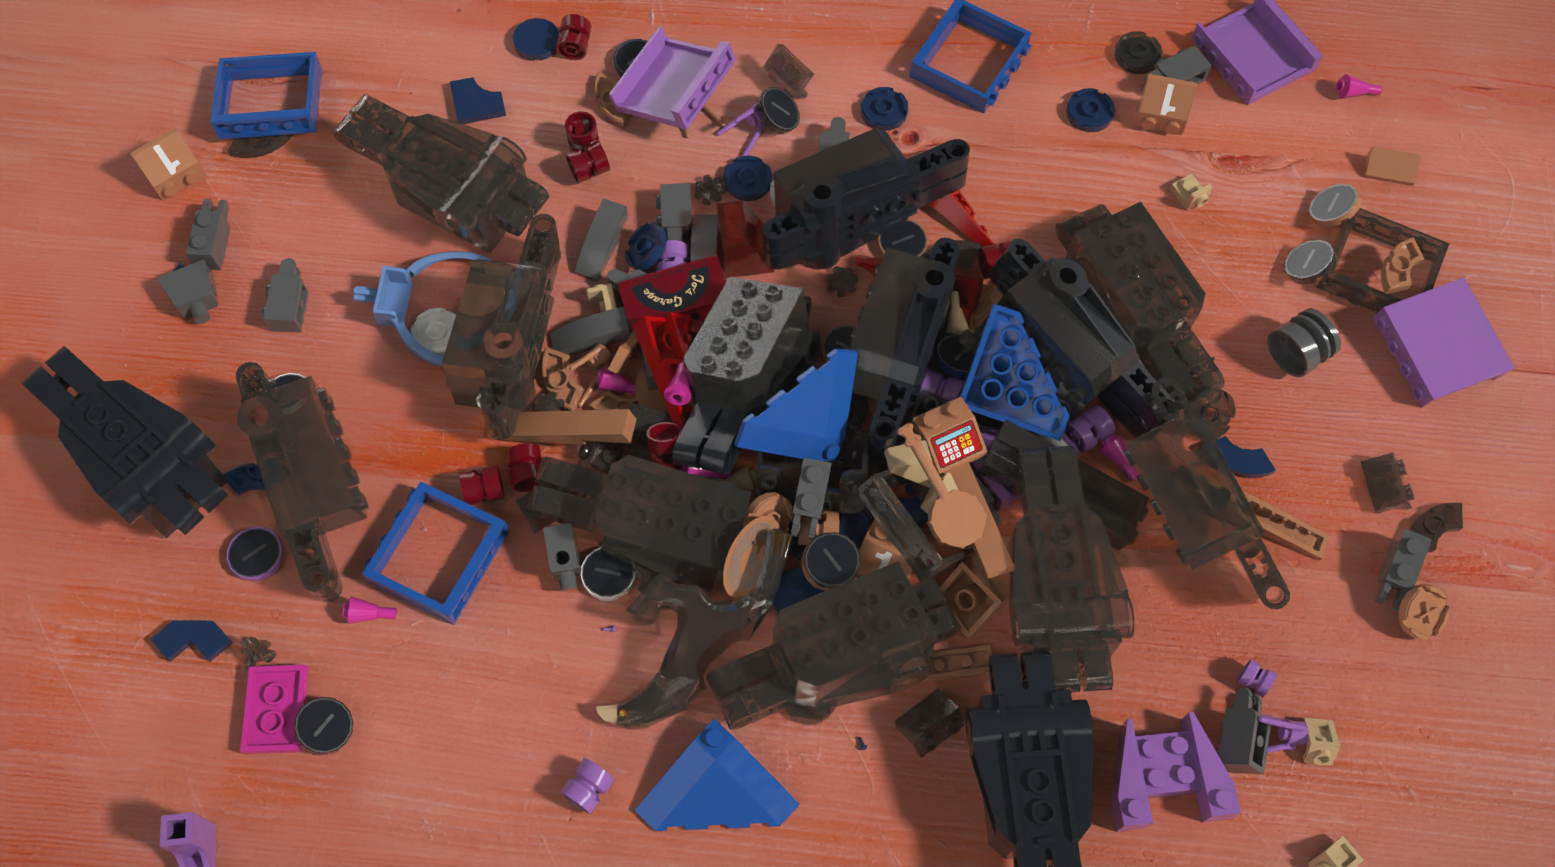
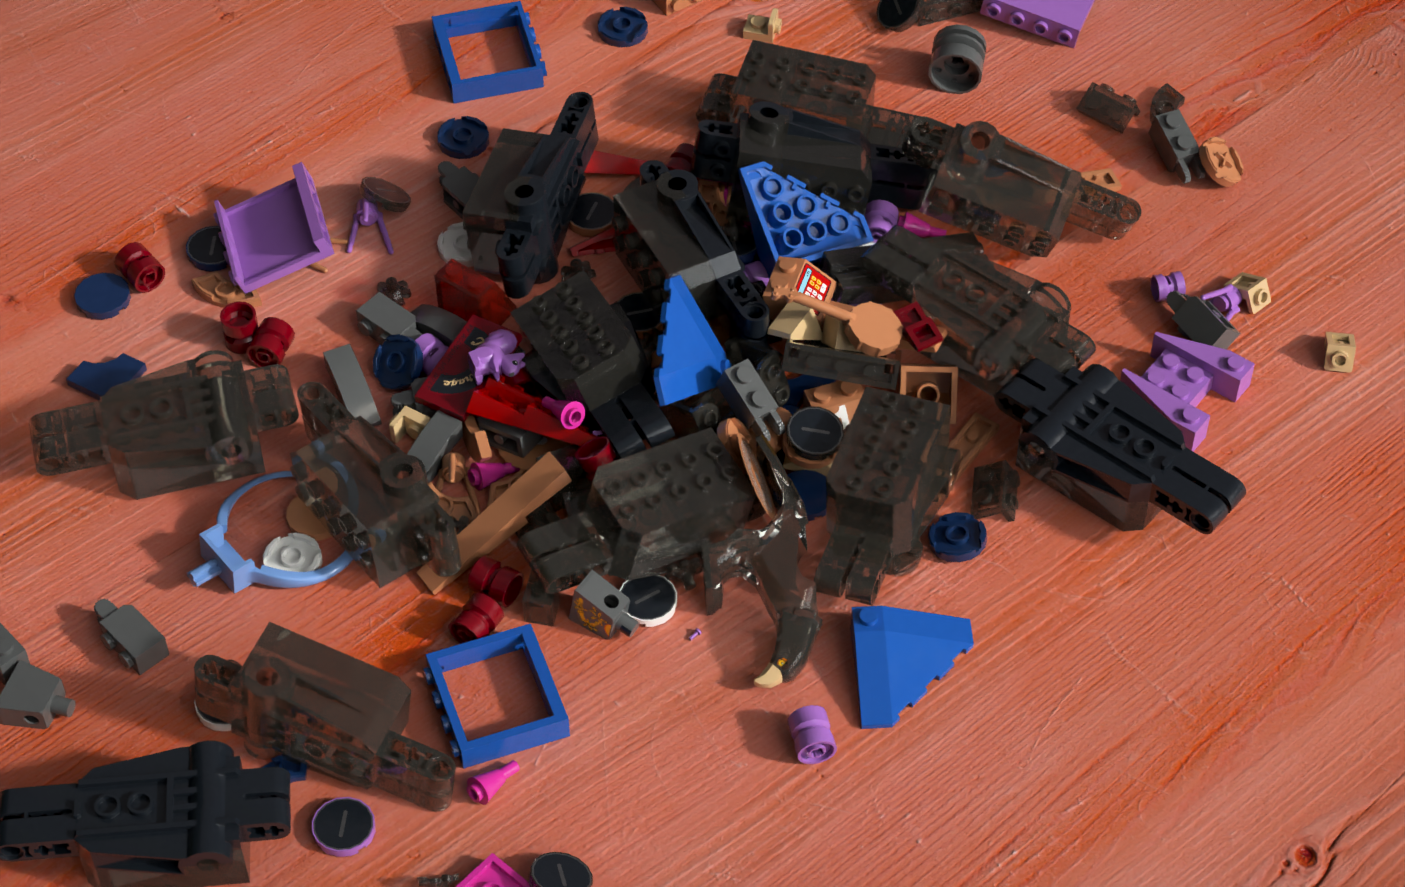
camera: 45 degrees left, 15 degrees down
dark blue tile [723,155,772,201] -> none
clear smoke bracket [763,44,814,98] -> none
none -> medium lavender animal [467,329,525,385]
none -> dark red slope [894,301,943,352]
none -> dark blue tile [928,512,987,562]

